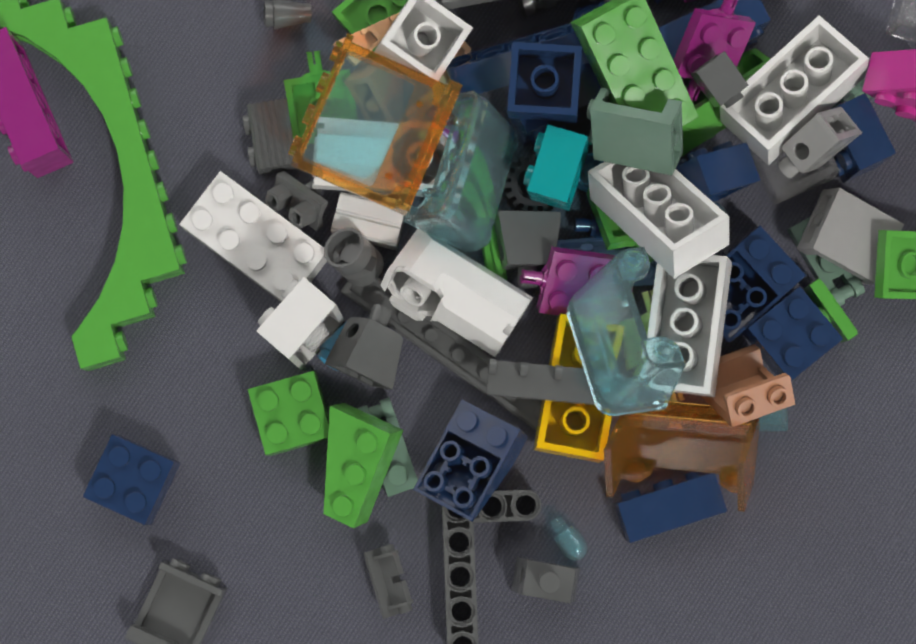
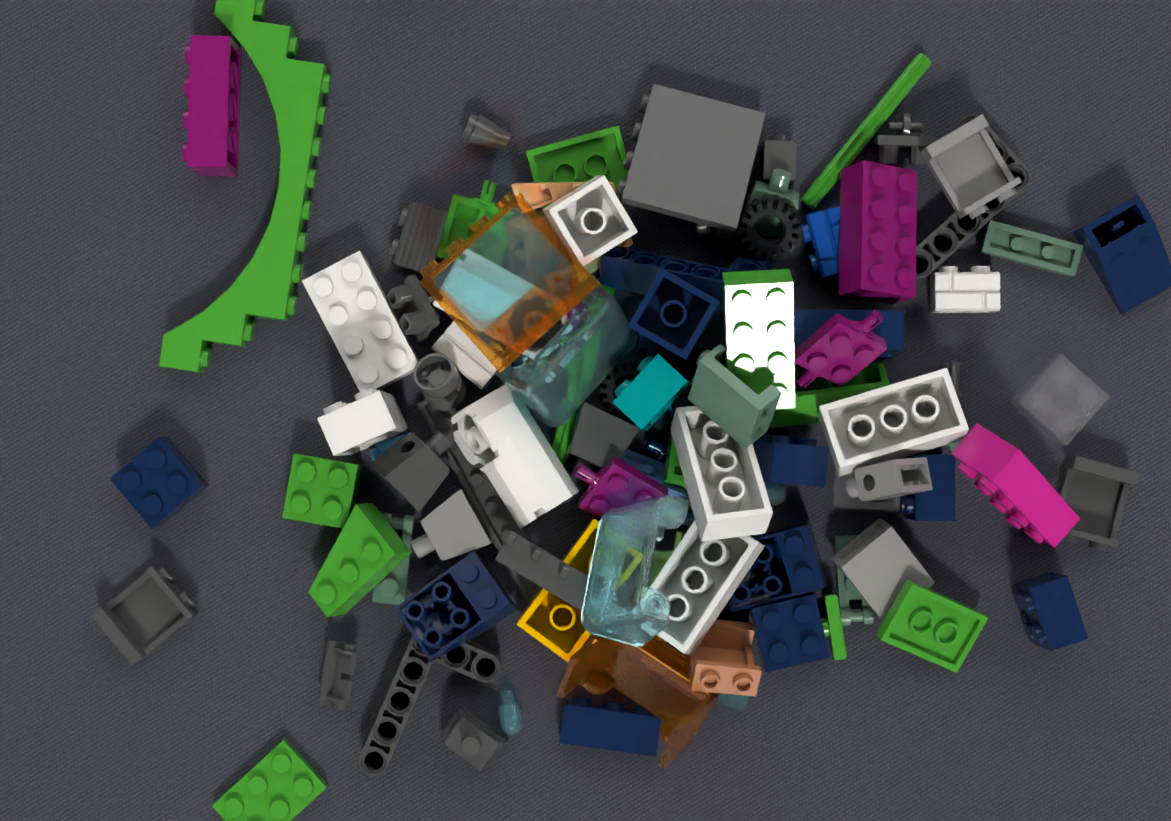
camera: 30 degrees right, 5 degrees up
dark grey brick [690,51,749,108] -> none
none -> light grey torso [410,489,492,561]

